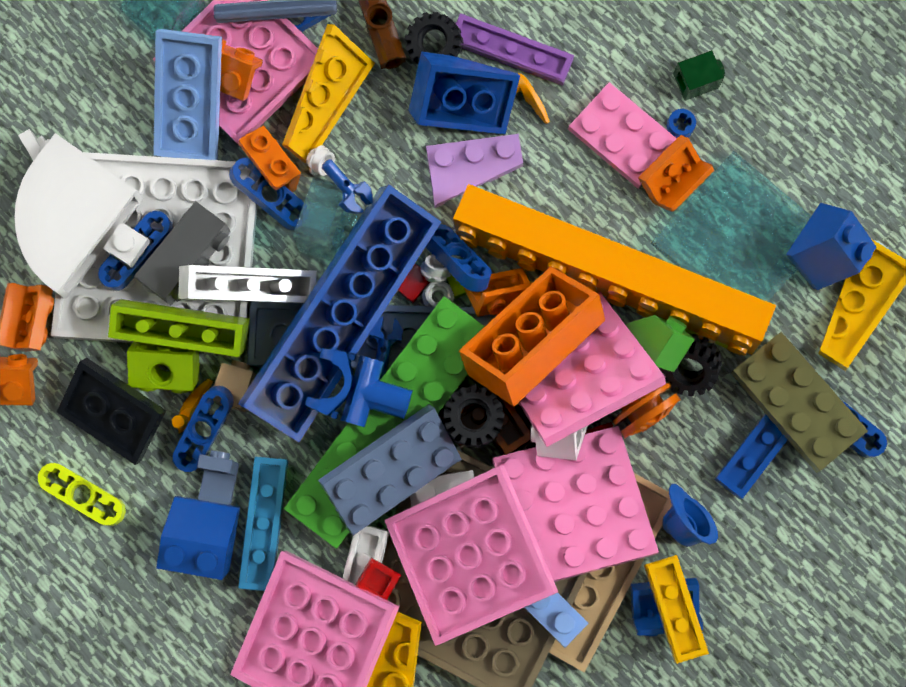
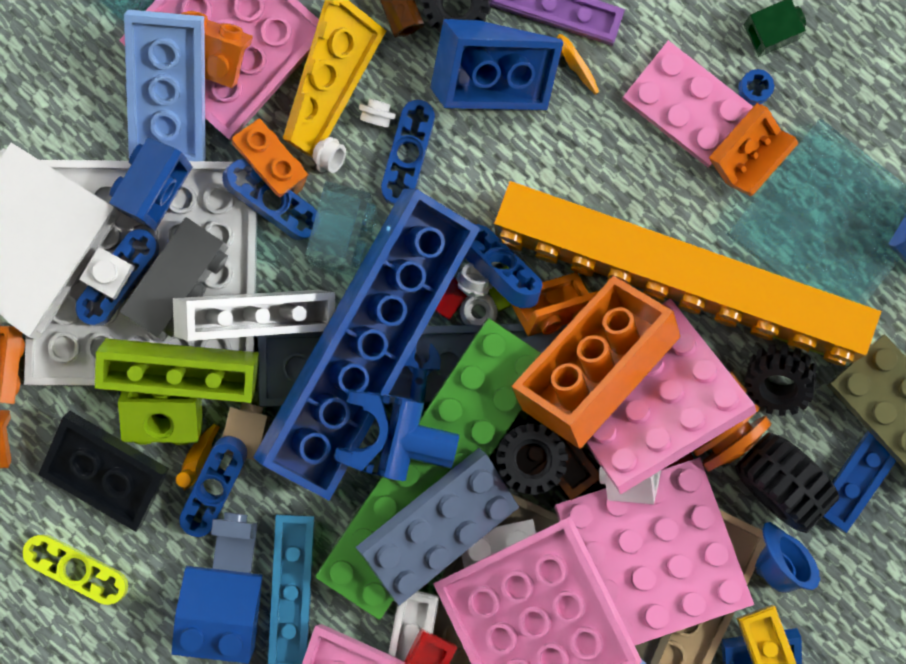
camera: 10 degrees left, 5 degrees up
blue bar [322,159,373,214] -> none
lavender wing [426,134,523,208] -> none
bright green slope [625,315,695,372] -> none
none -> blue slope [109,137,193,231]
none -> white plate [359,99,396,127]
none -> blue beam [381,100,435,206]
none -> black tyre [735,432,839,533]

